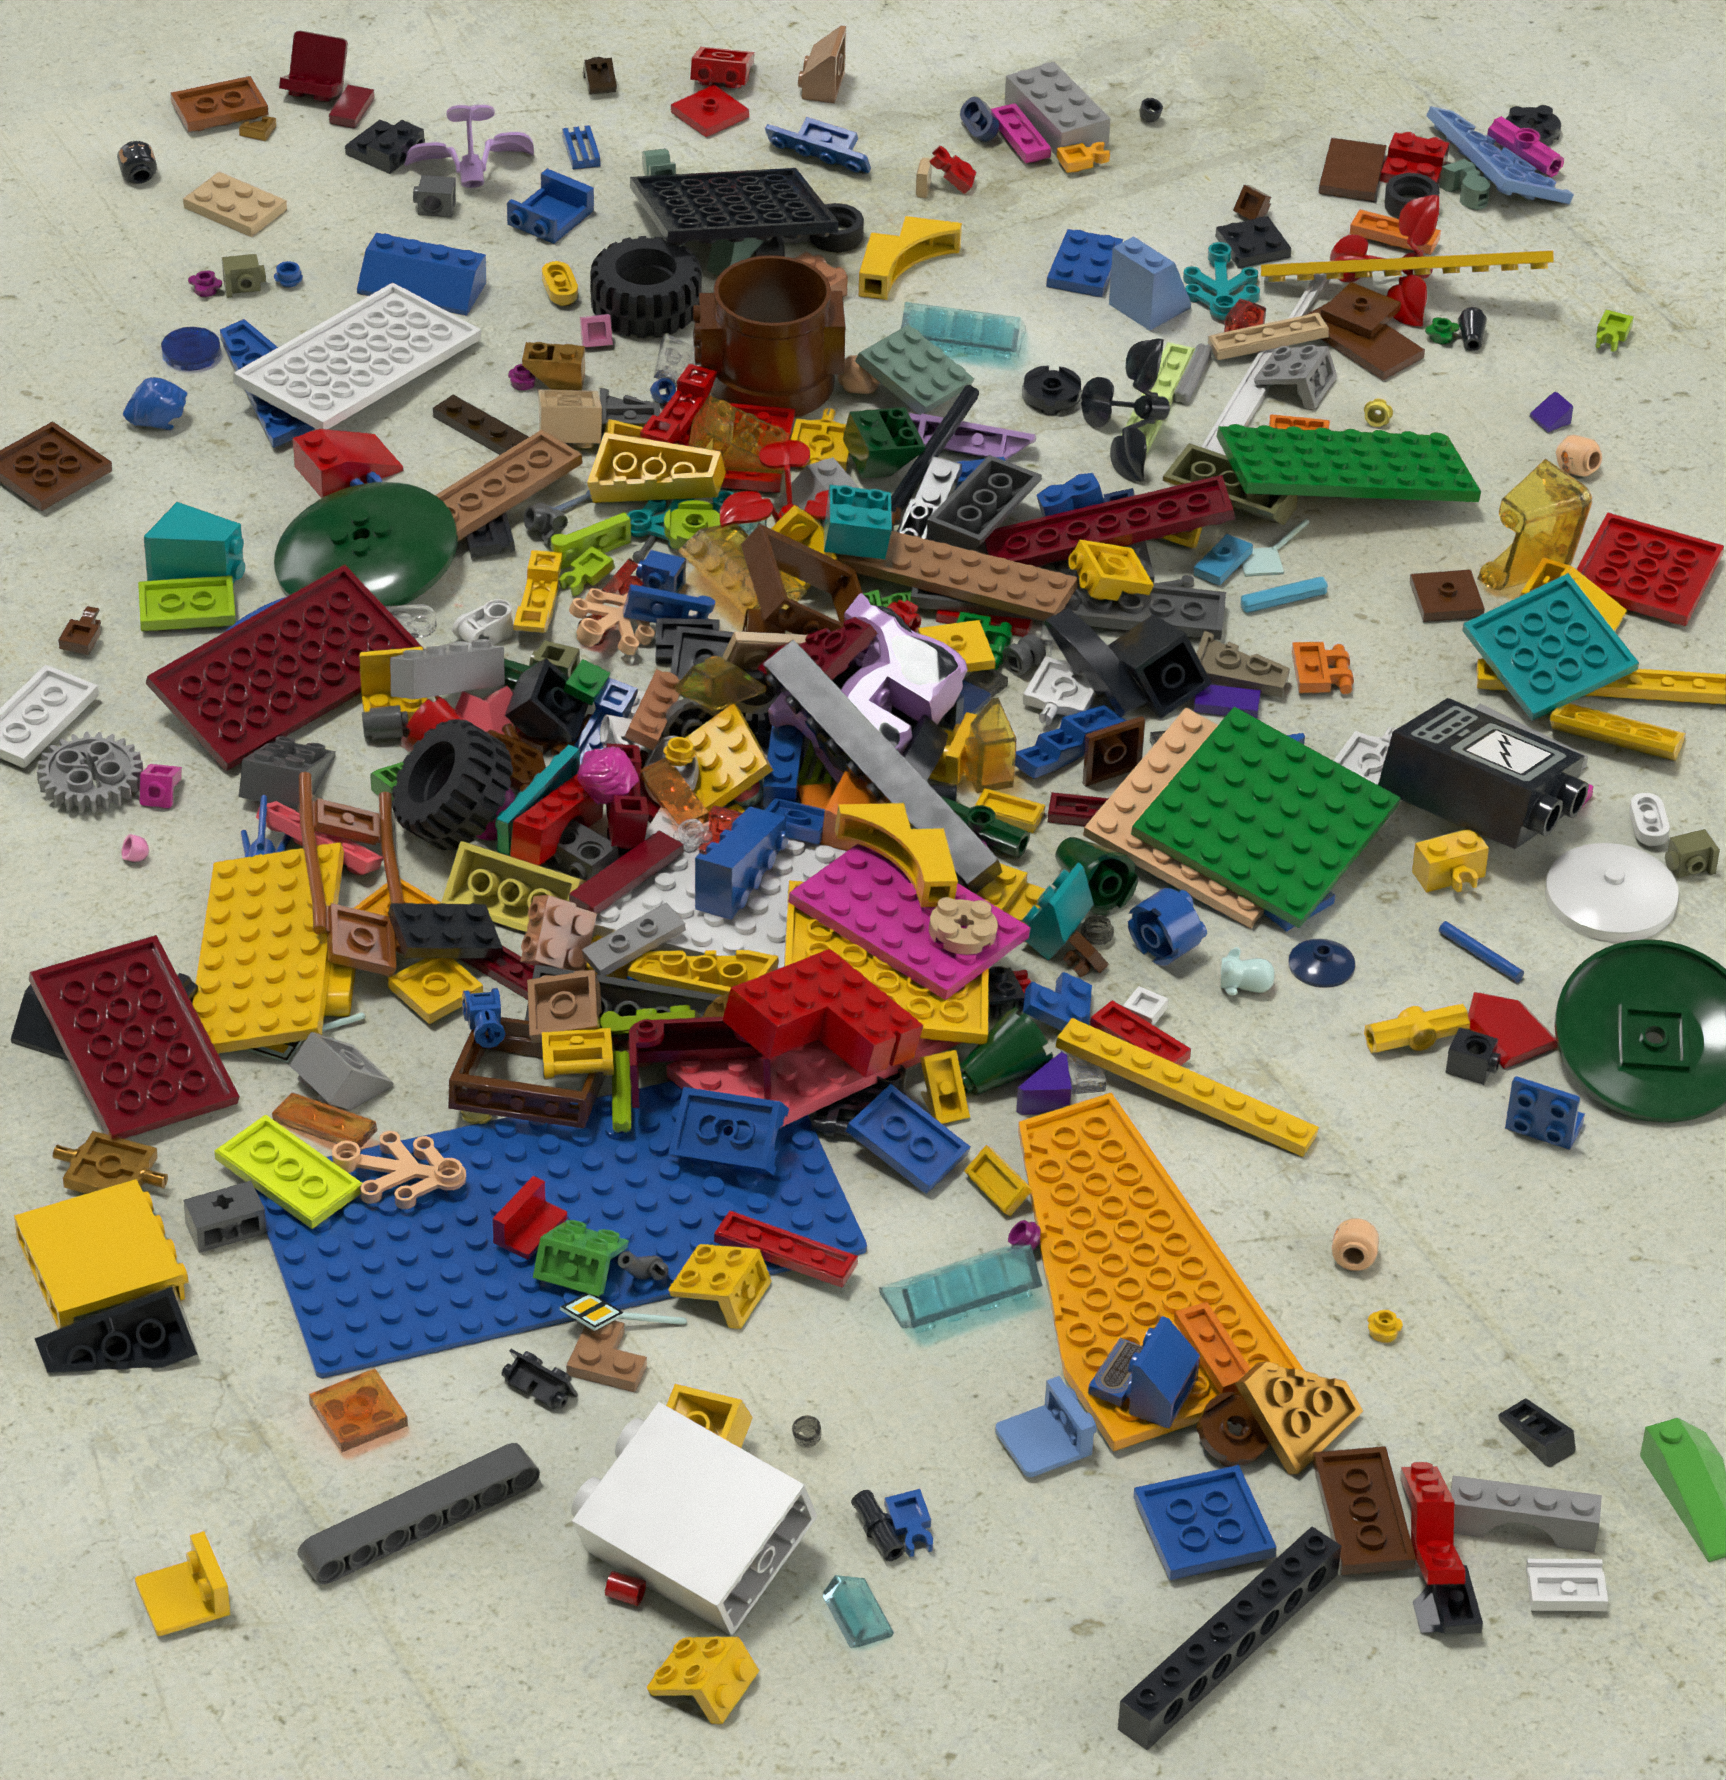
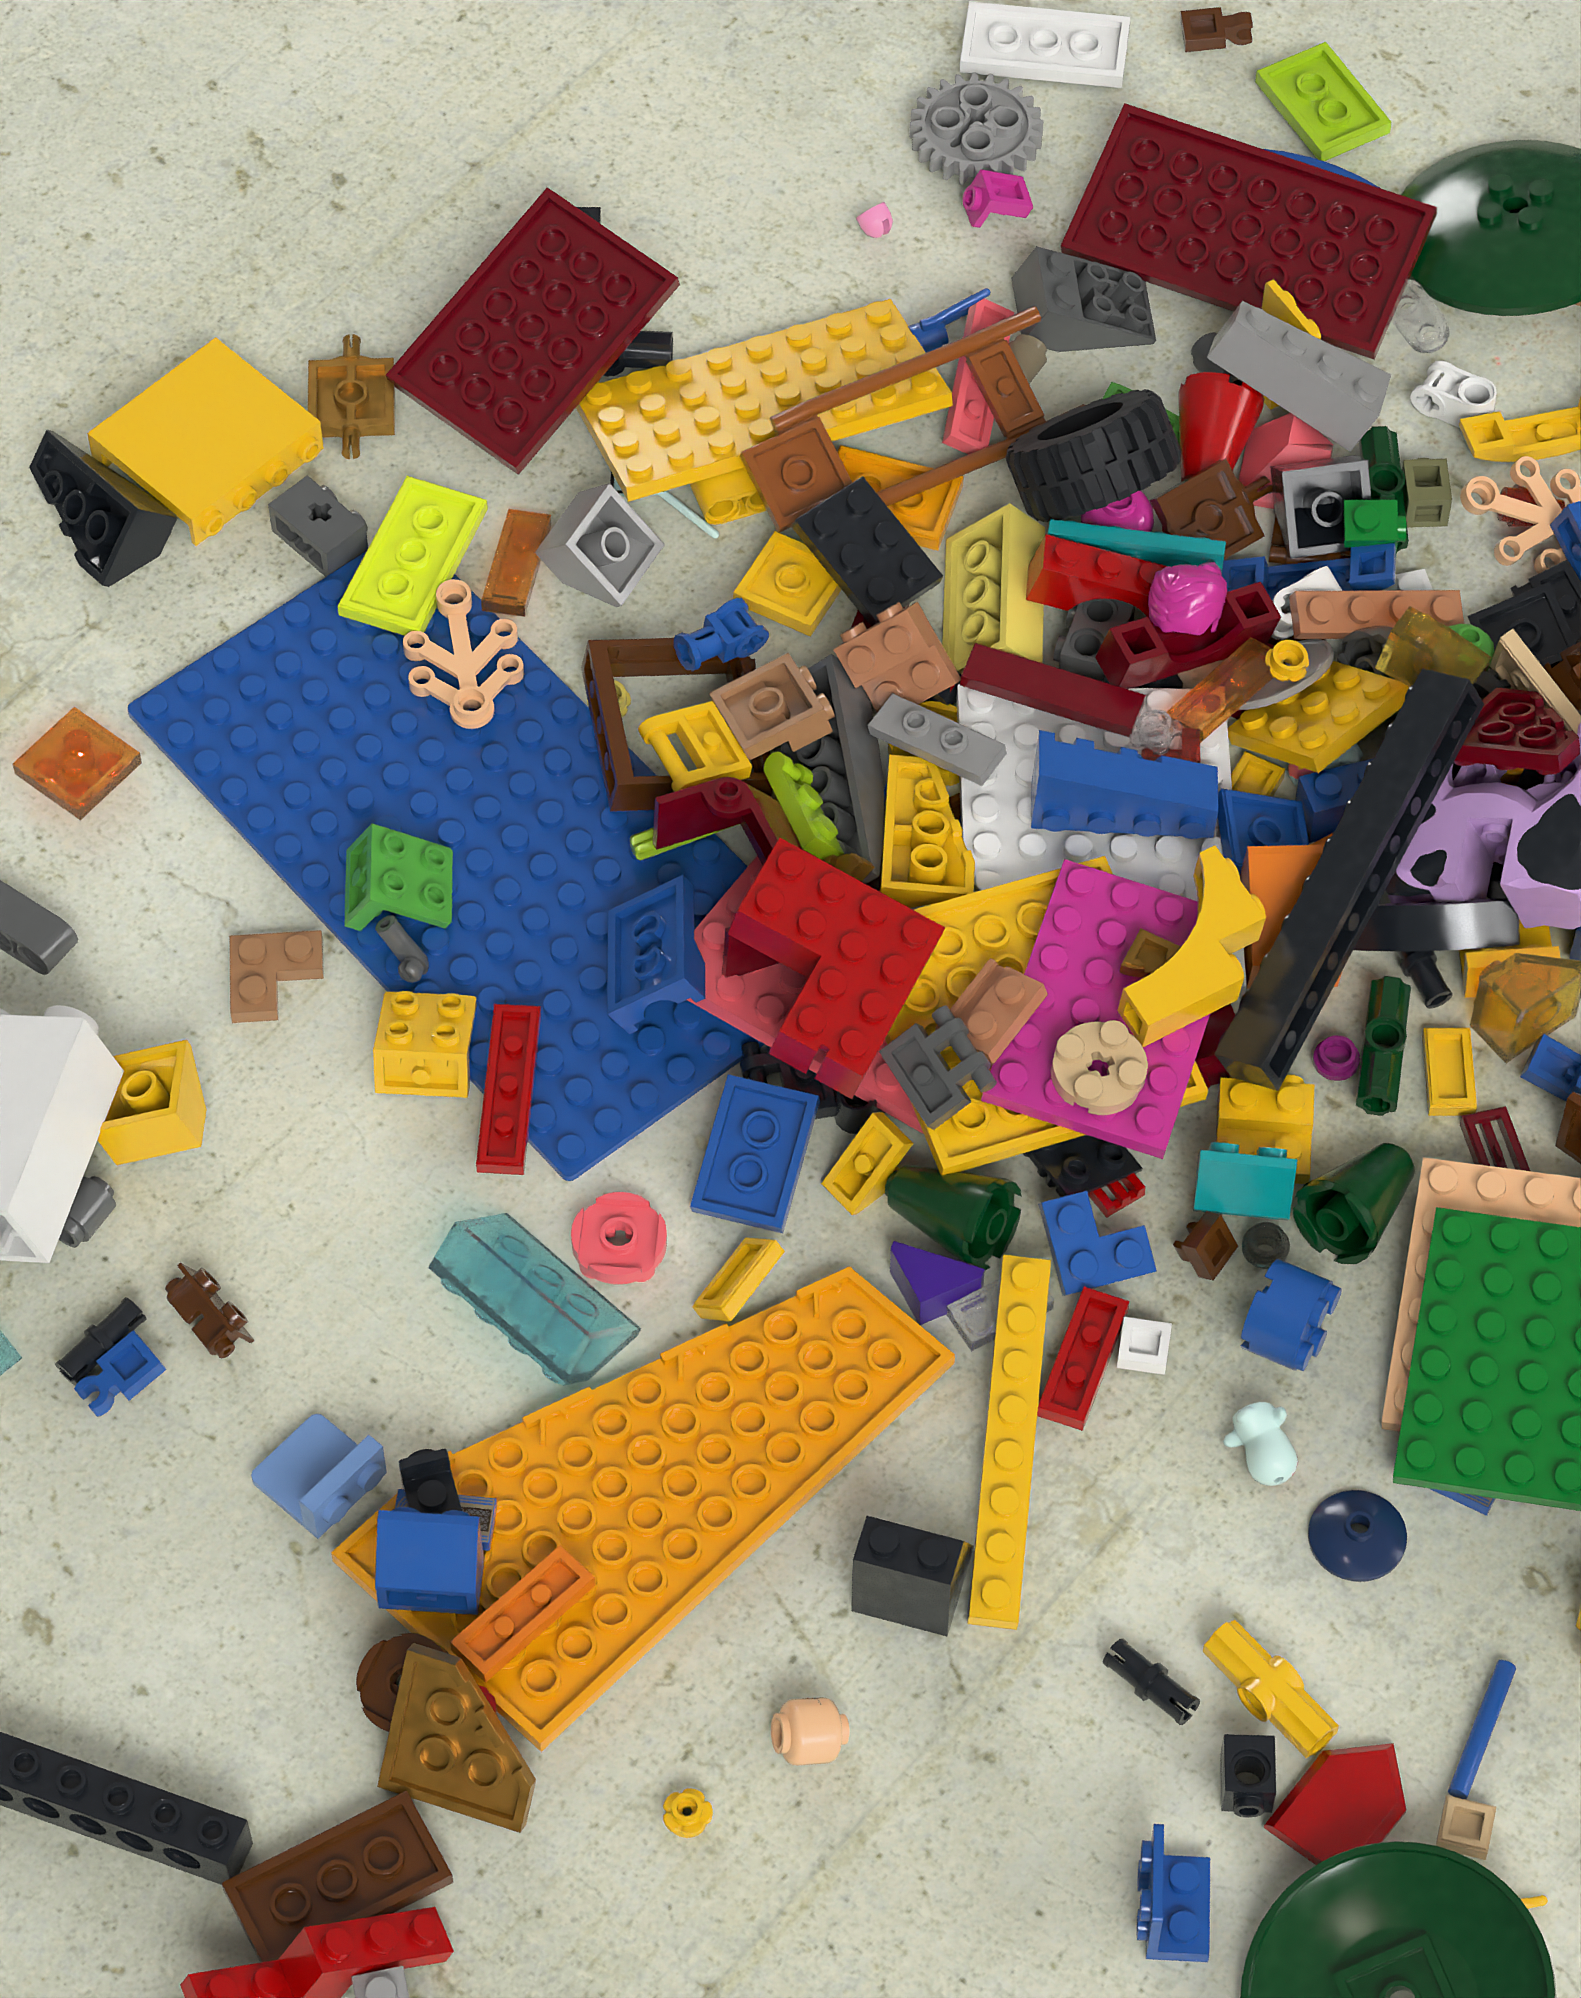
camera: 70 degrees right, 15 degrees up
teal slope [144,502,246,584] -> none
red panel [493,1176,567,1259] -> none
black hinge [501,1348,578,1409] -> none
piece [560,1293,687,1331] -> none
clear smoke hinge [792,1415,822,1448] -> none
magenta plate [1008,1220,1041,1255] -> none
blue plate [1133,1465,1277,1580] -> none
none -> reddish brown hinge [165,1262,255,1359]
none -> black bracket [398,1449,462,1514]
none -> coral plate [571,1192,667,1284]
none -> black slope [851,1516,974,1637]
none -> dark grey plate [879,1006,997,1130]
none -> nougat plate [935,958,1048,1065]
none -> black pin [1103,1638,1200,1725]
none -> pearl gold tile [1119,928,1181,977]
none -> tan tile [1436,1795,1496,1860]

